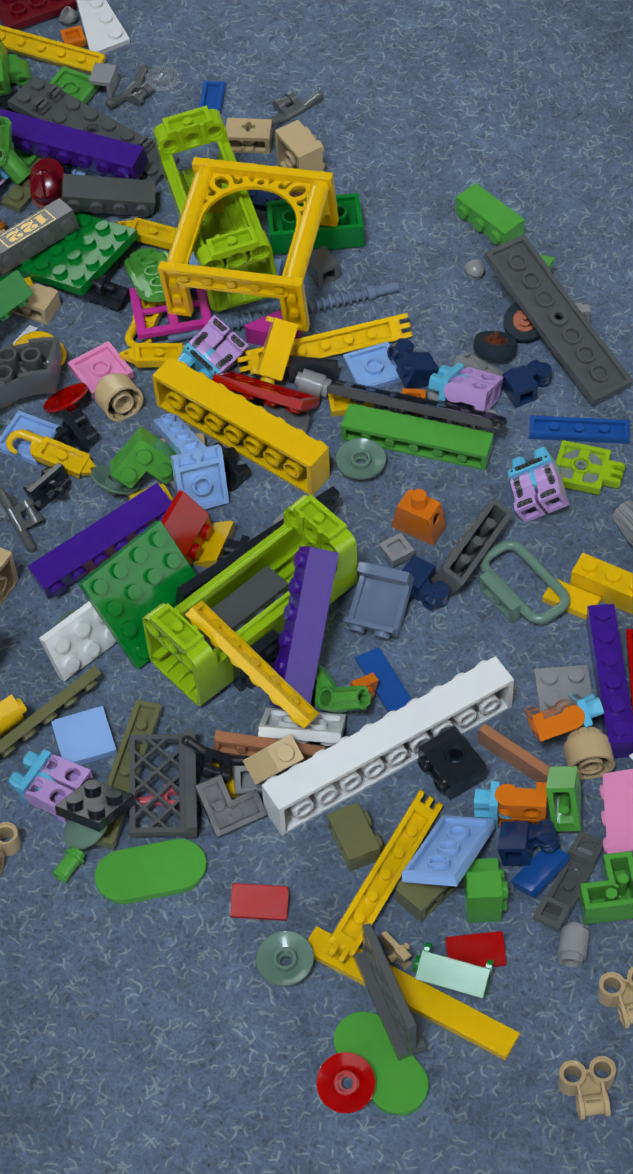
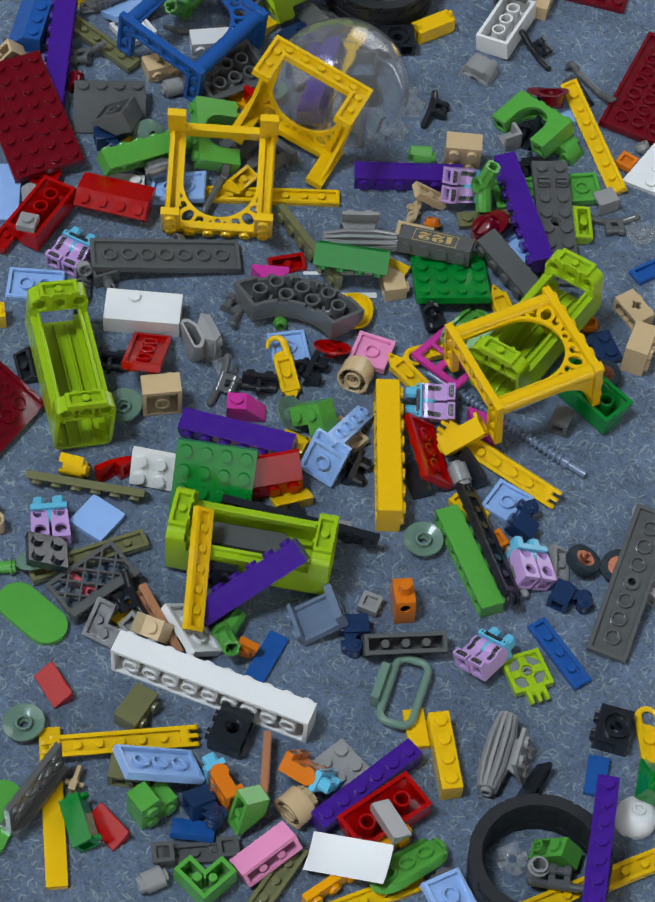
camera: 45 degrees right, 0 degrees up
none -> red slope [94,456,132,482]
none -> dark pink slope [226,392,266,423]
none -> lime brick [572,206,593,244]

